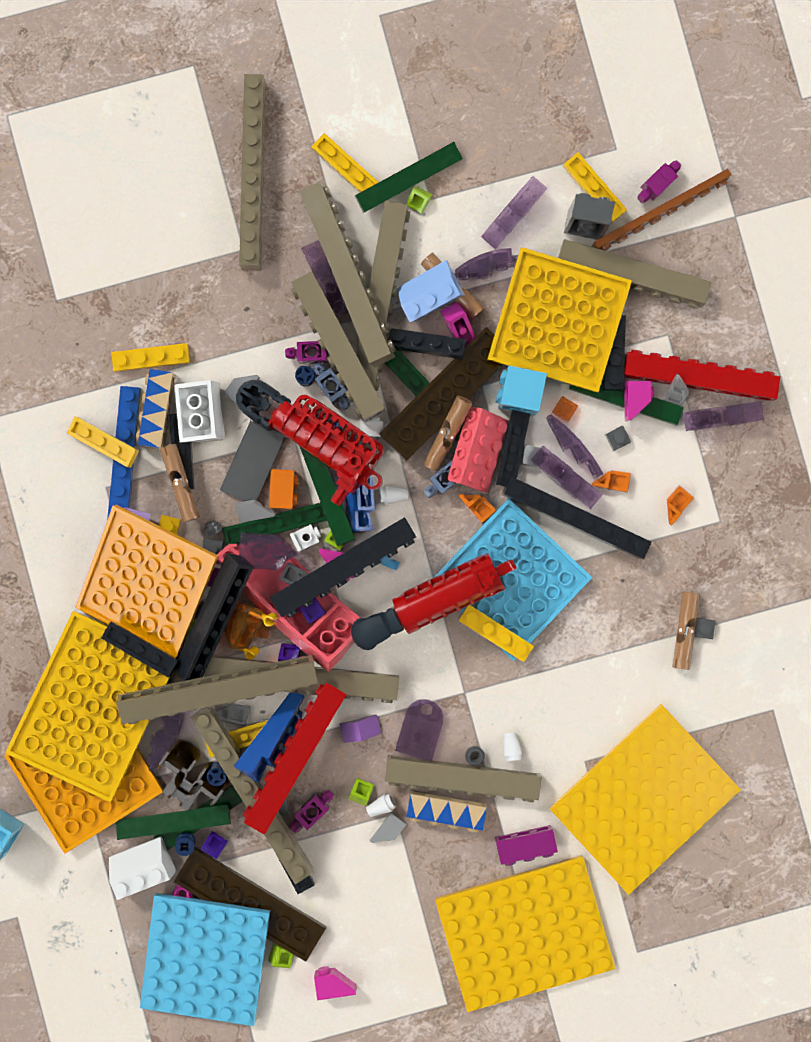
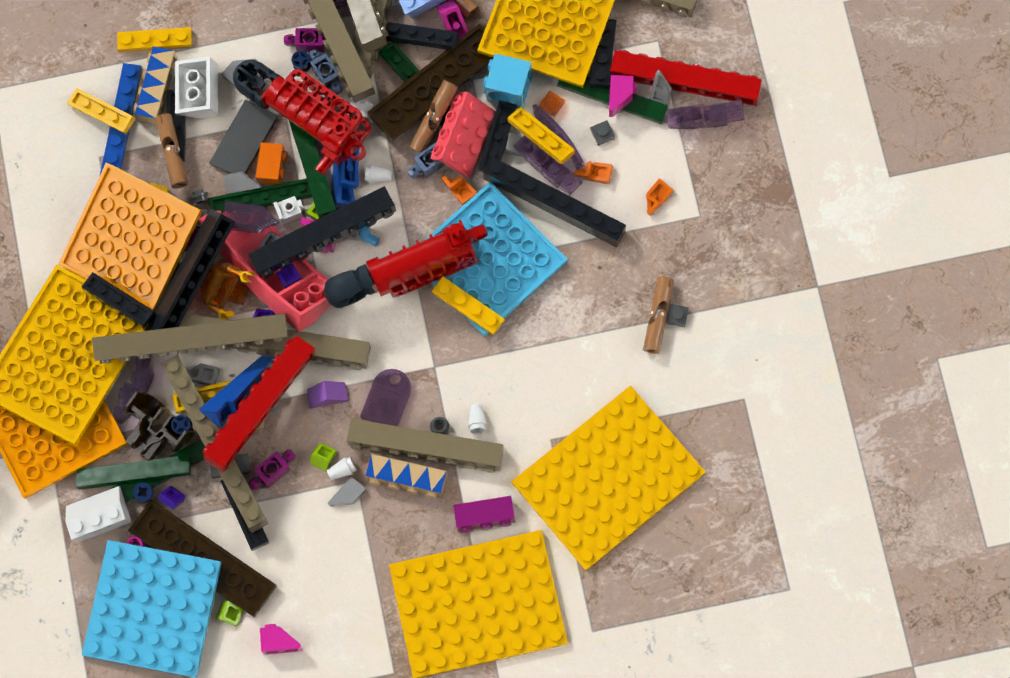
camera: 15 degrees right, 15 degrees down
none -> yellow plate [508,107,575,165]

